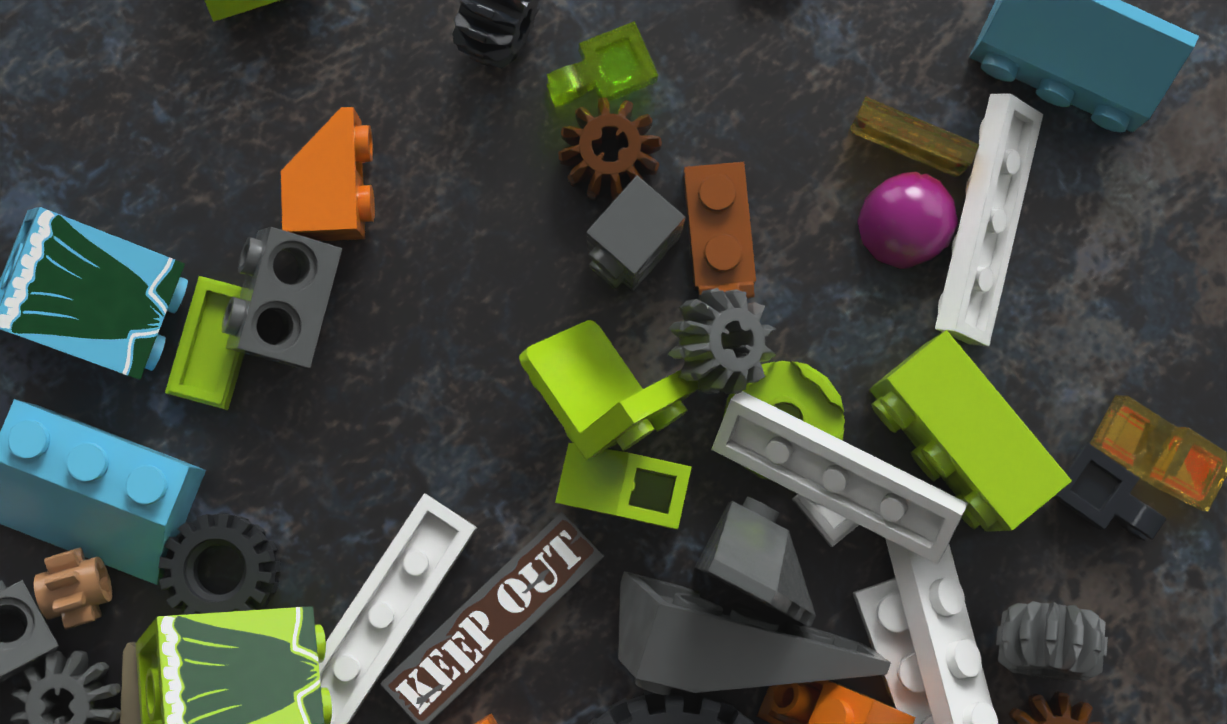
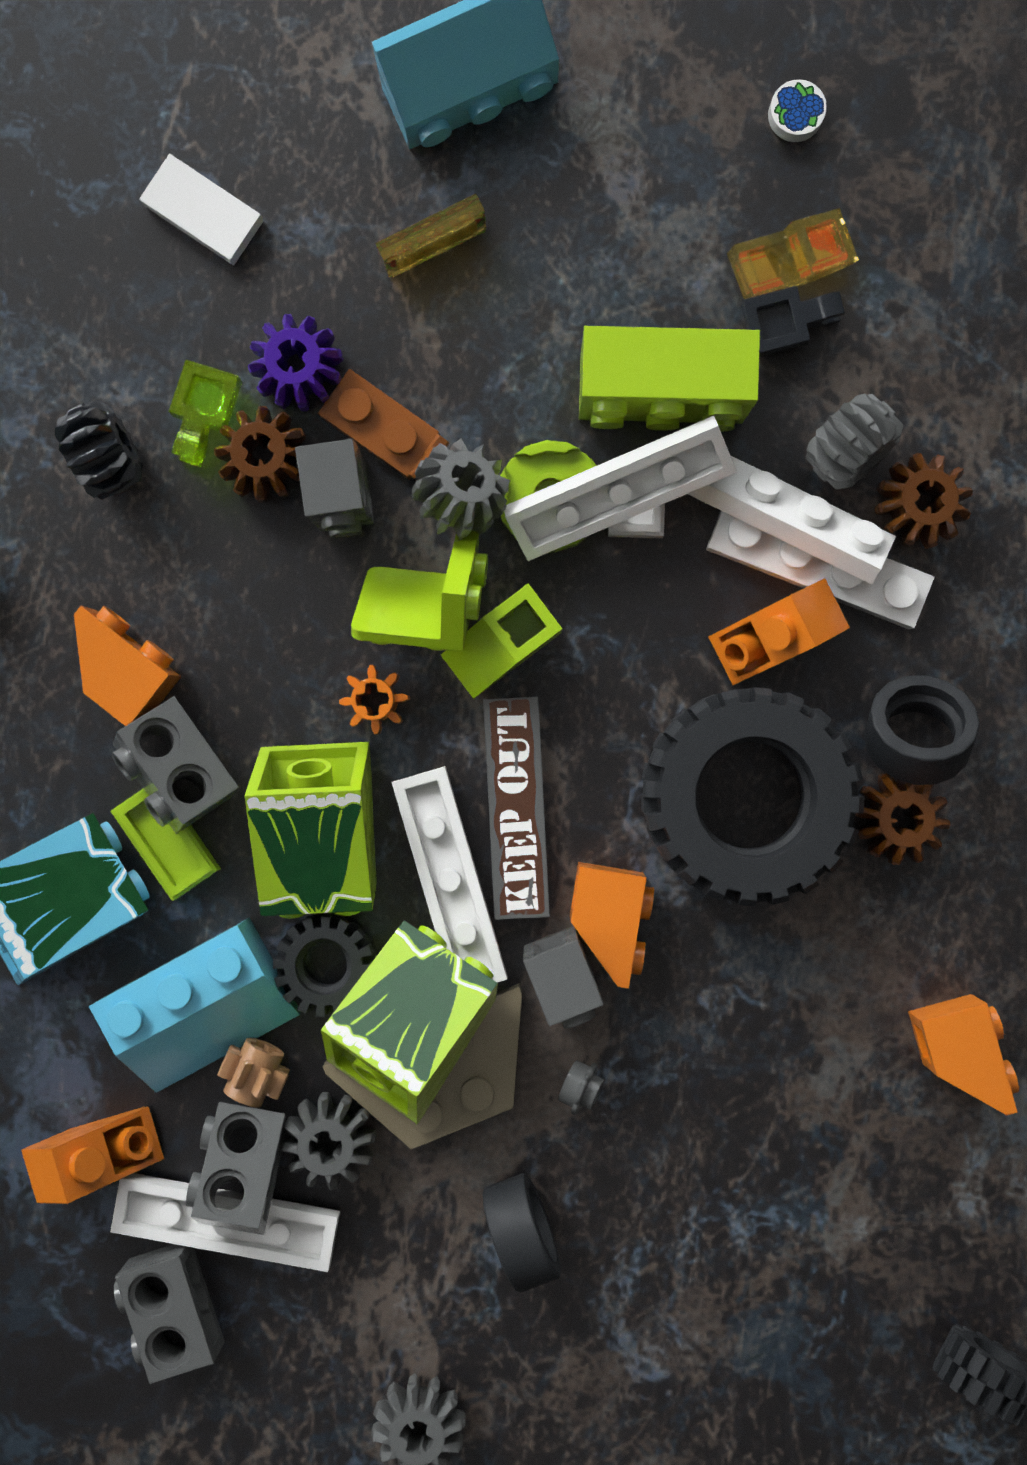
camera: 50 degrees left, 5 degrees up
dark grey wedge [618,571,891,695] -> none
dark grey wedge [695,496,816,627] -> none
magenta hair [857,171,958,269] -> none
white plate [935,94,1043,346] -> none
none -> slope [244,742,377,919]
none -> dark purple gear [248,313,344,411]
none -> orange gear [339,665,410,734]

